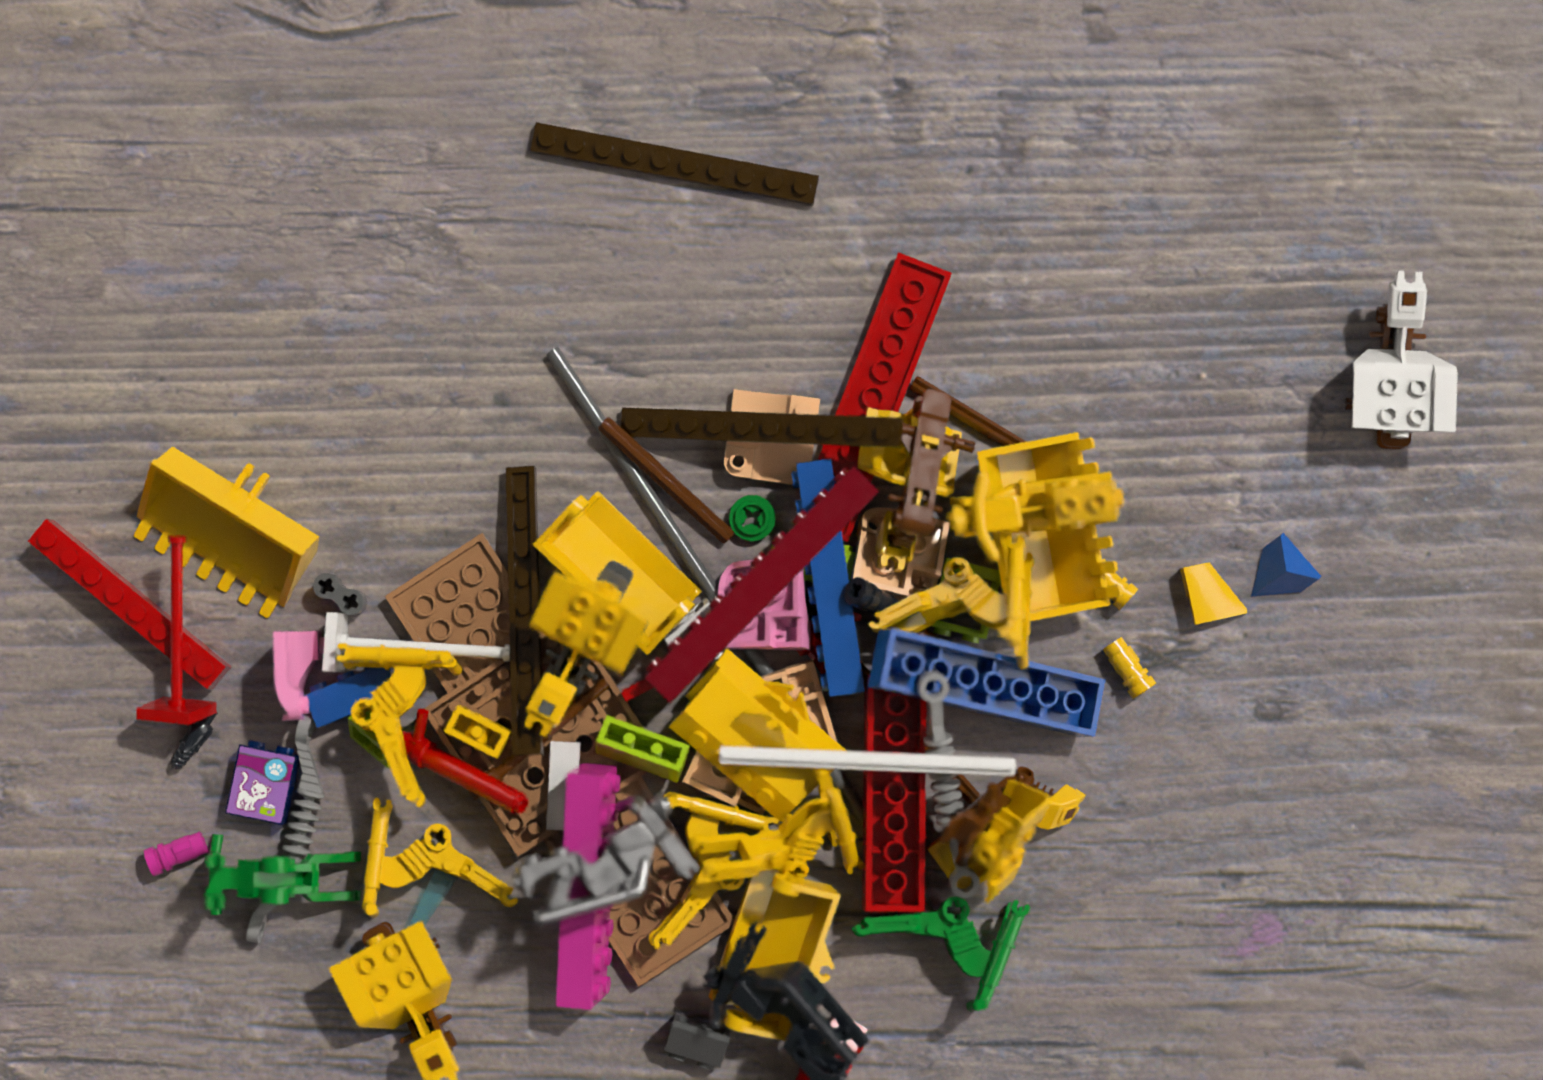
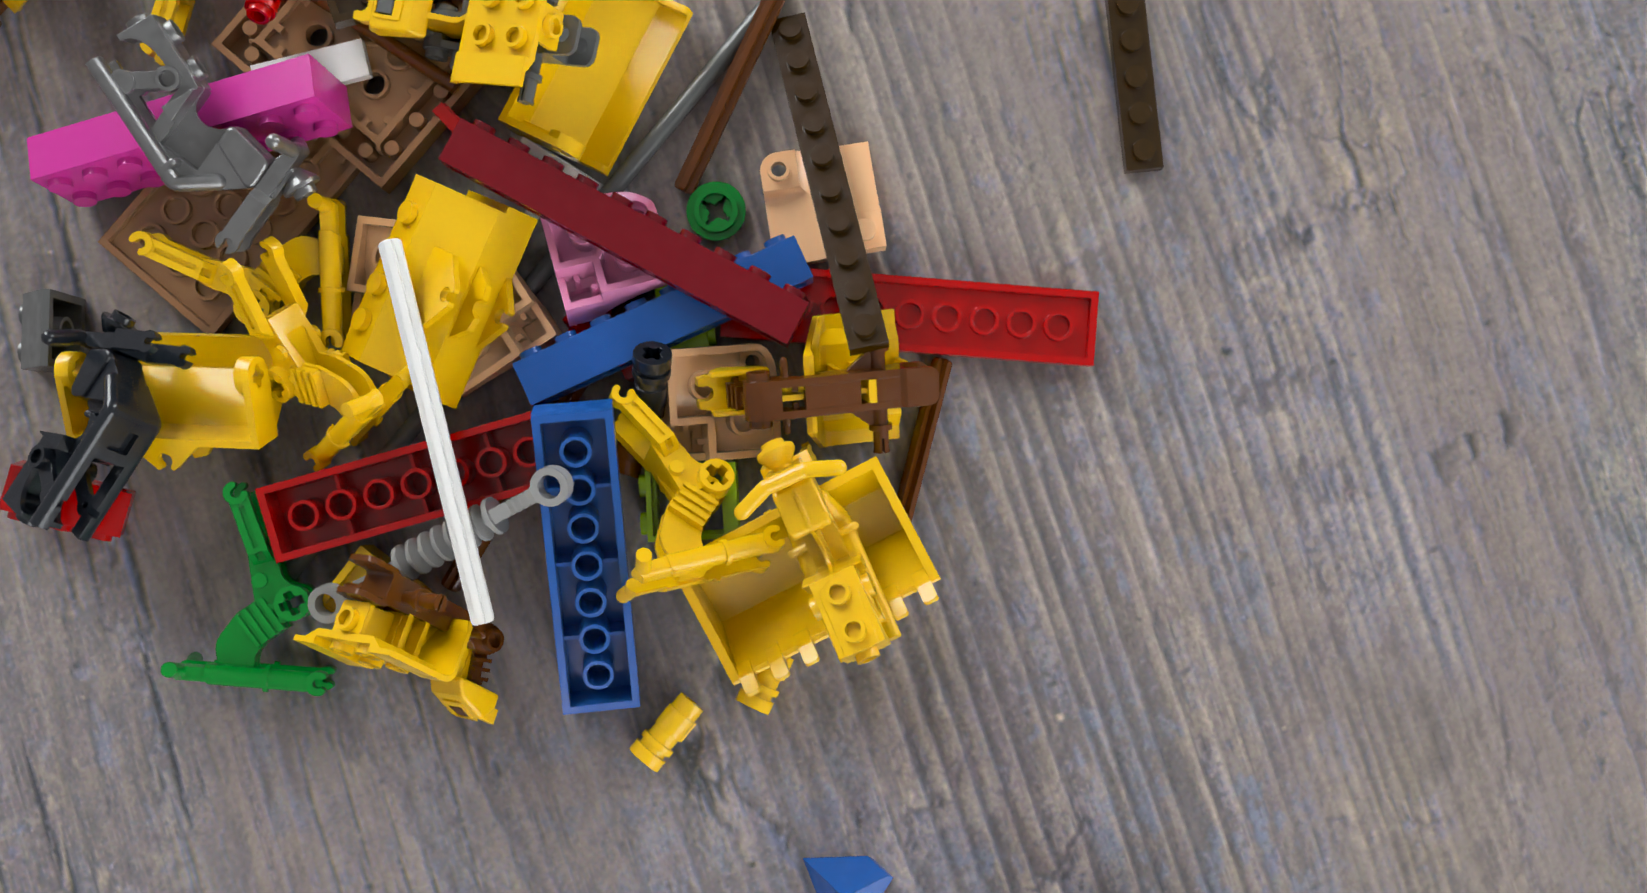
camera: 80 degrees right, 0 degrees up
lime brick [595,716,690,783] -> none
yellow slope [1180,562,1248,625] -> none

